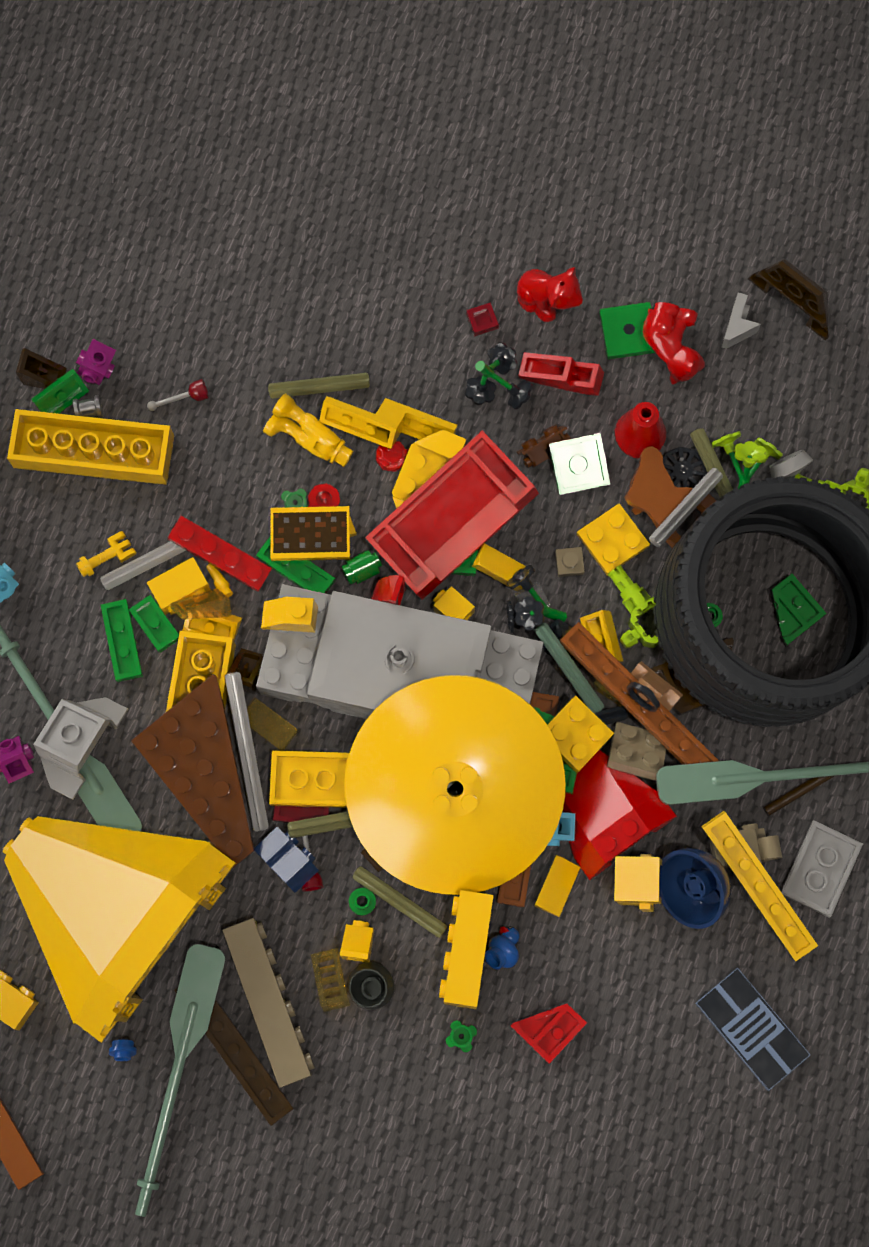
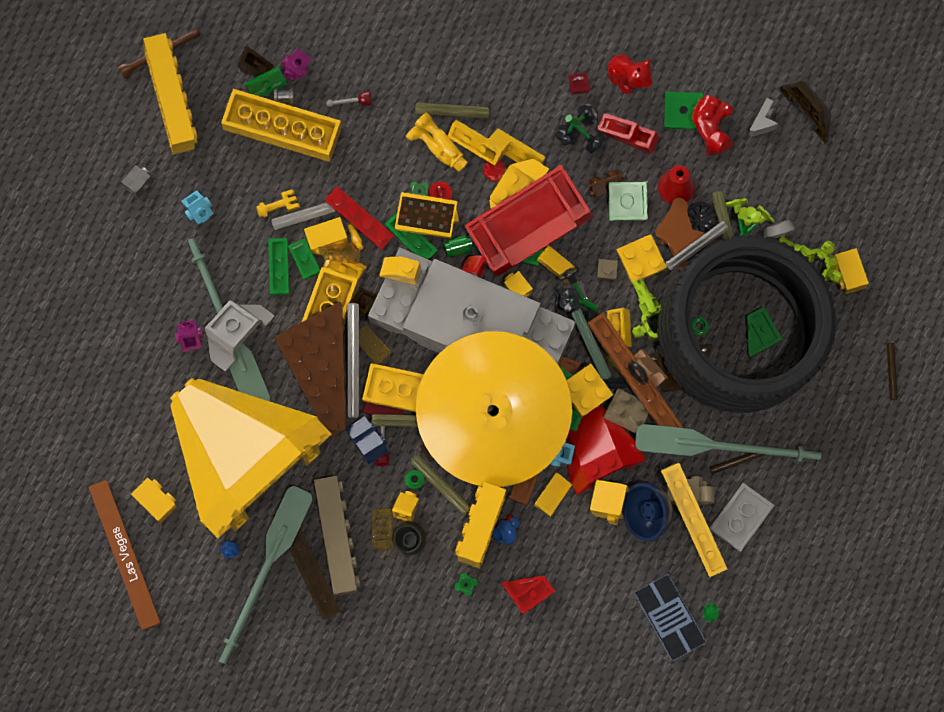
camera: 10 degrees right, 0 degrees up
none -> green plate [703,603,718,622]

